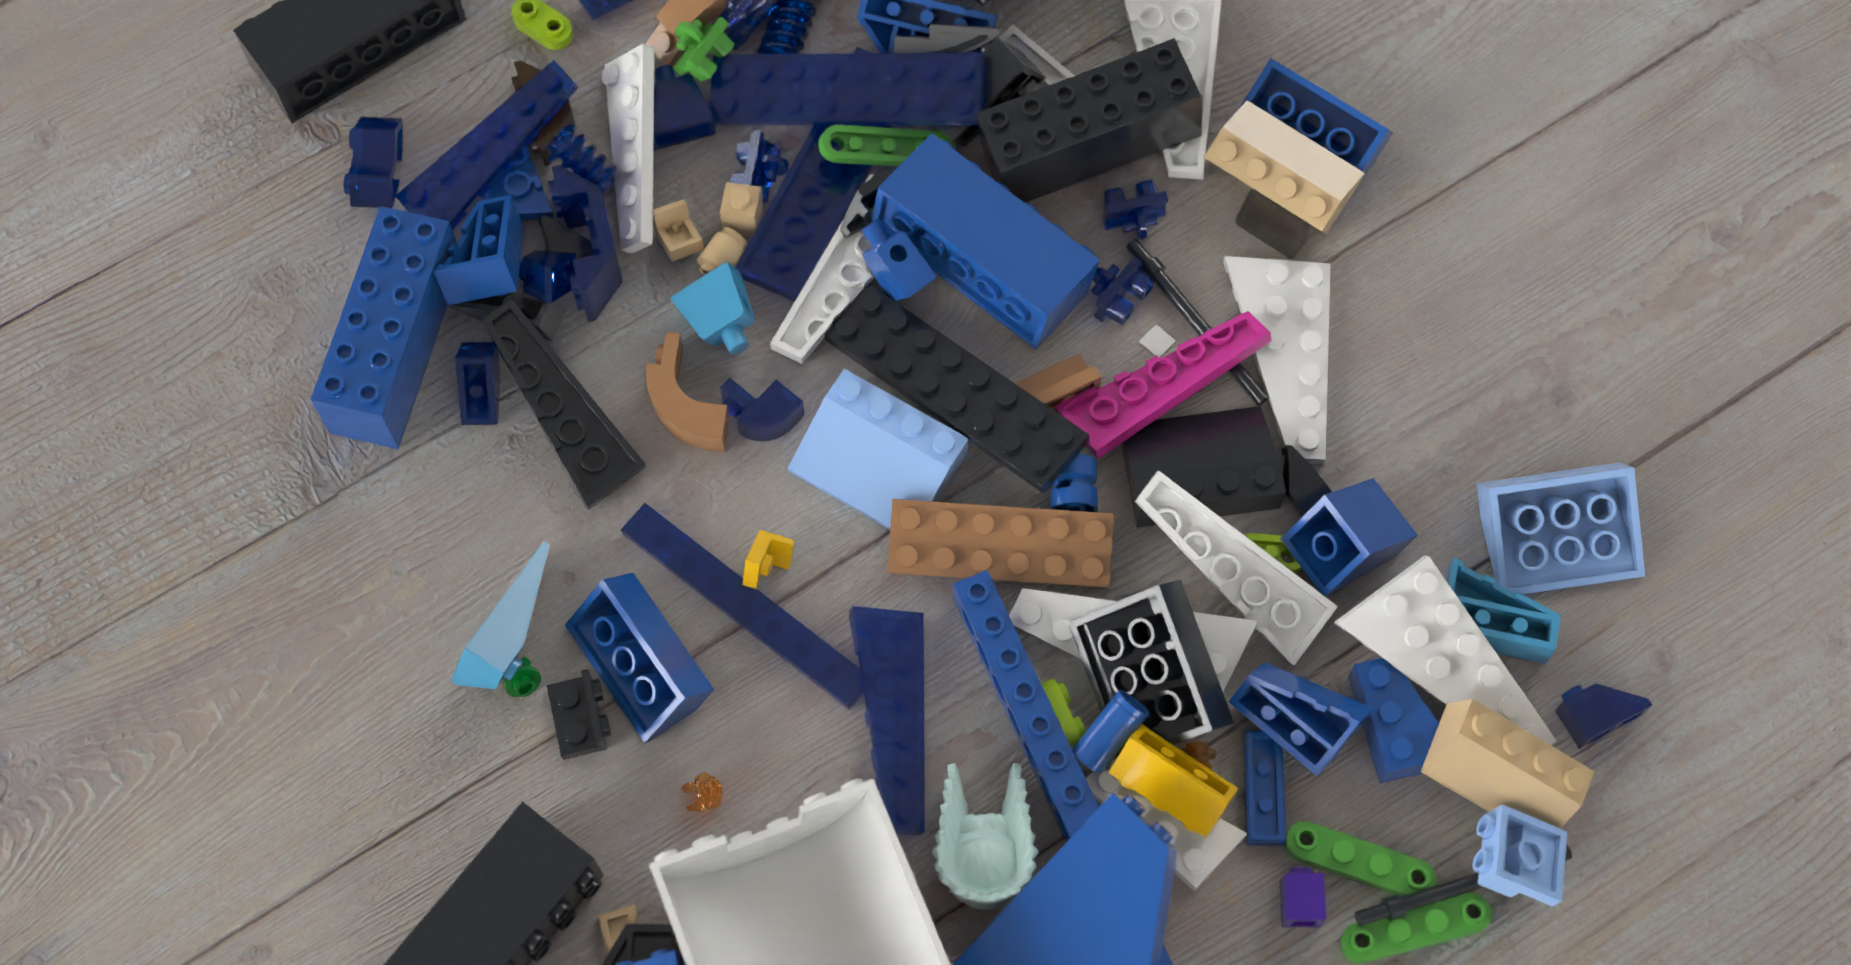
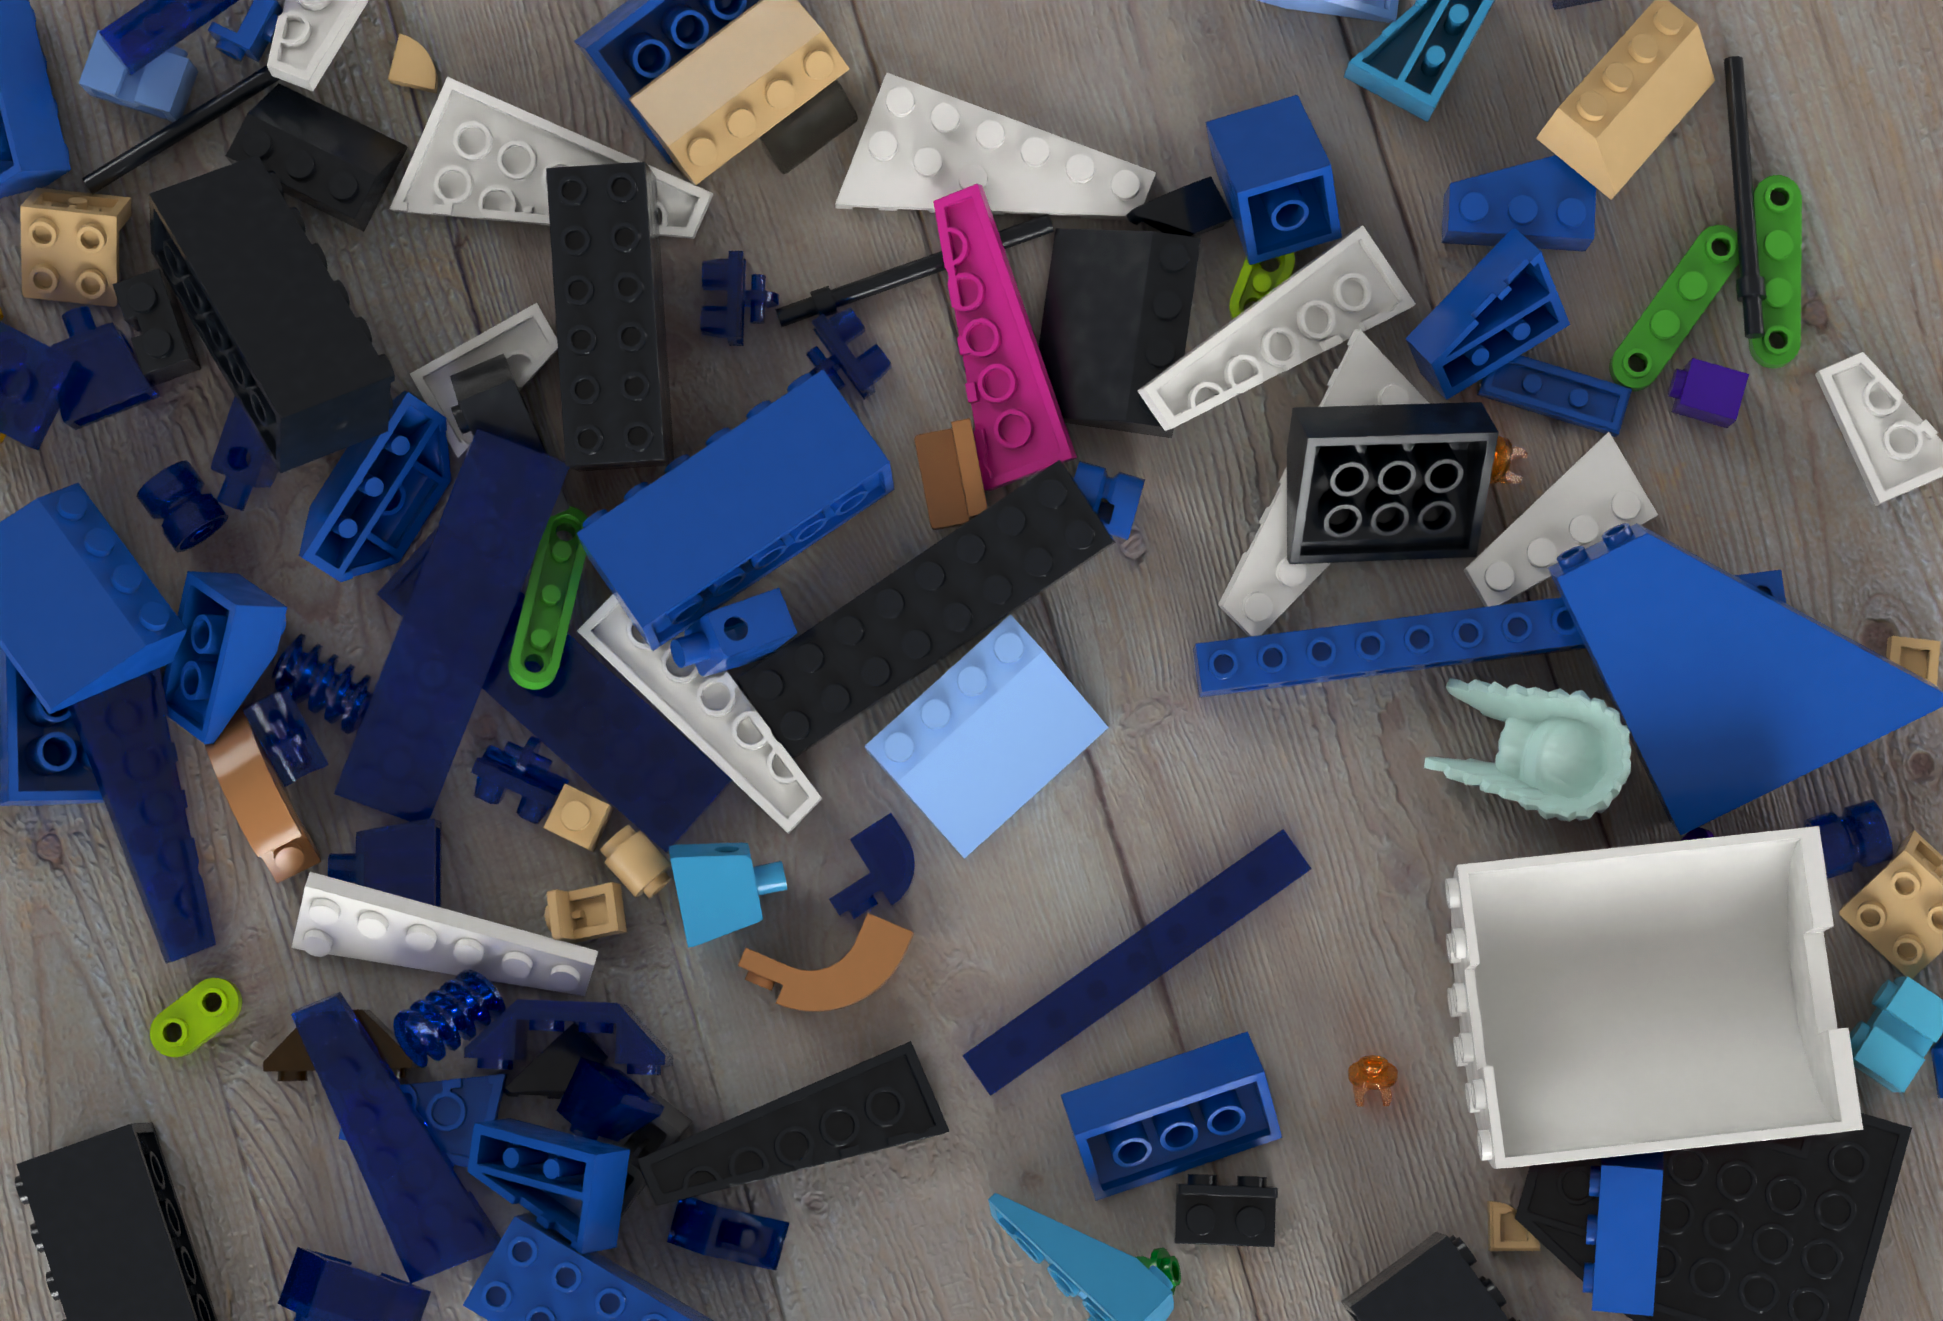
camera: 70 degrees left, 15 degrees up
bright green hips [673,17,735,82] -> none
yellow bracket [742,530,795,589] -> none
black slope [840,169,889,239] -> none
clear blue wing [849,606,925,836] -> none
medium nougat plate [887,499,1114,588] -> none
dark grey slope [893,23,1003,65] -> none
lime plate [1041,678,1086,749] -> none
blue pin [1072,690,1149,774] -> none
yellow brick [1109,724,1239,838] -> none
white sticker [1139,325,1175,357] -> none
white wing [1334,556,1557,745] -> none
light blue plate [1473,804,1567,906] -> none

